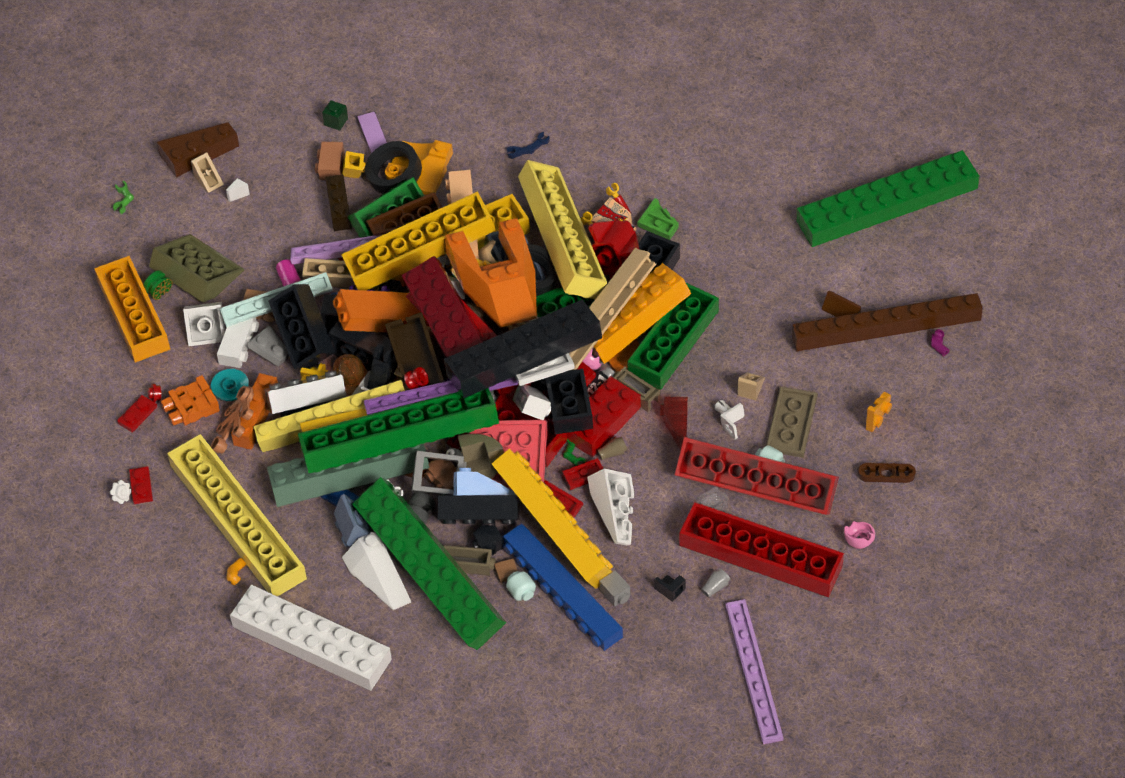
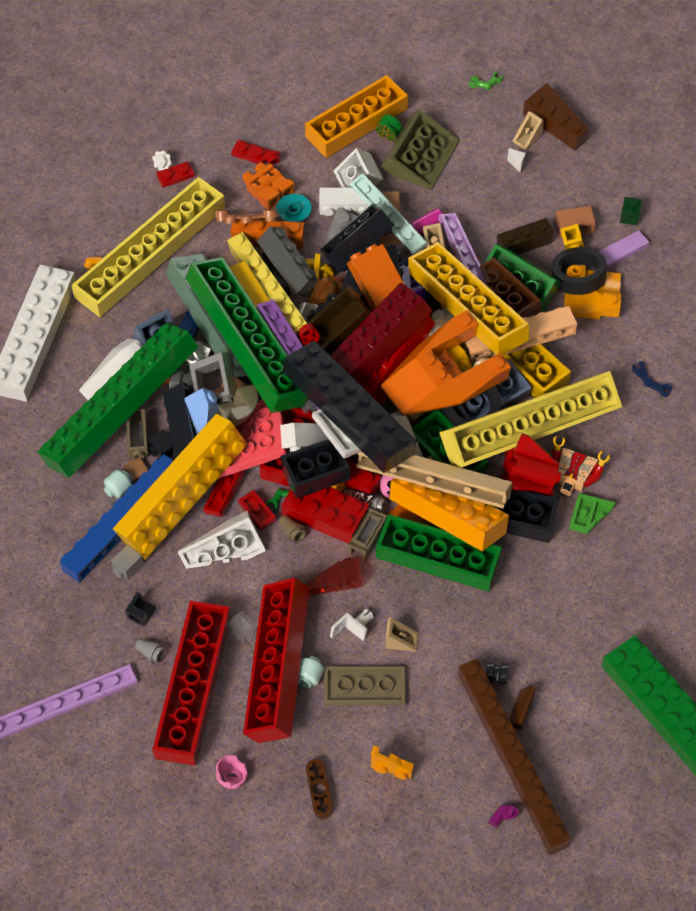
camera: 75 degrees right, 5 degrees up
none -> black wheel [486,662,508,684]

